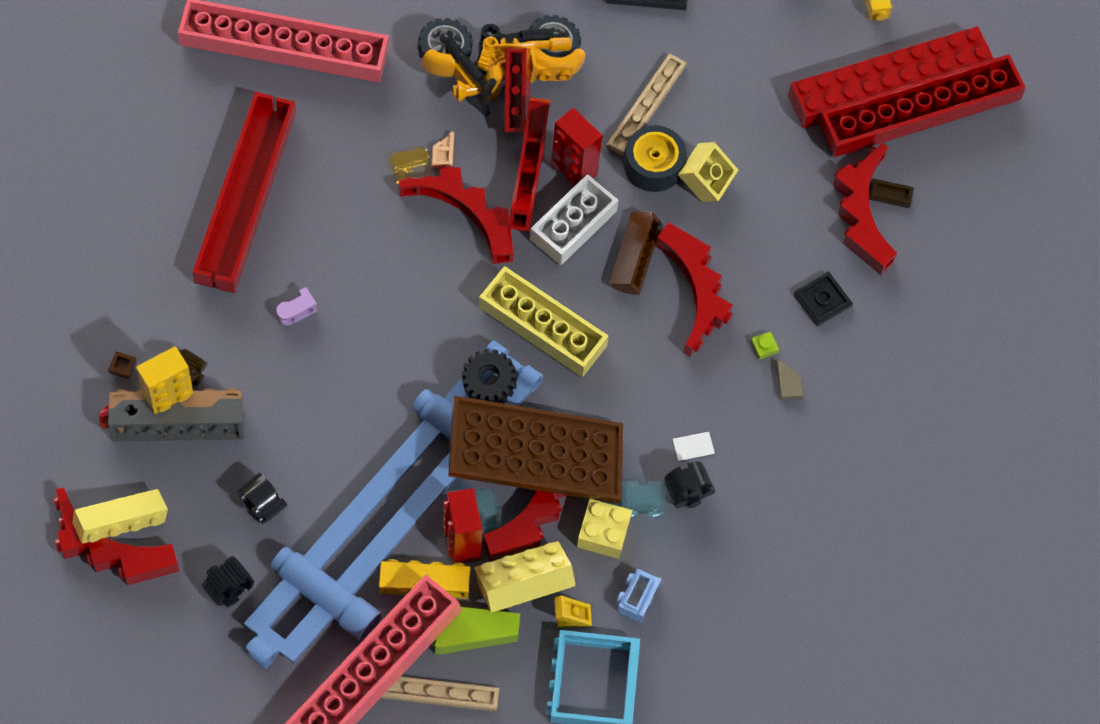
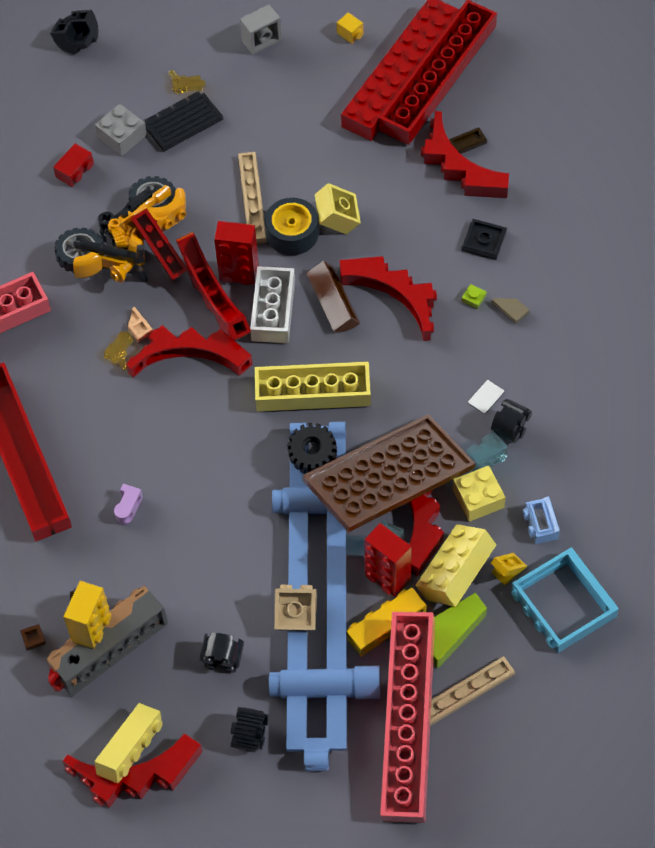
camera: 30 degrees left, 5 degrees down
none -> tan plate [274,585,317,630]

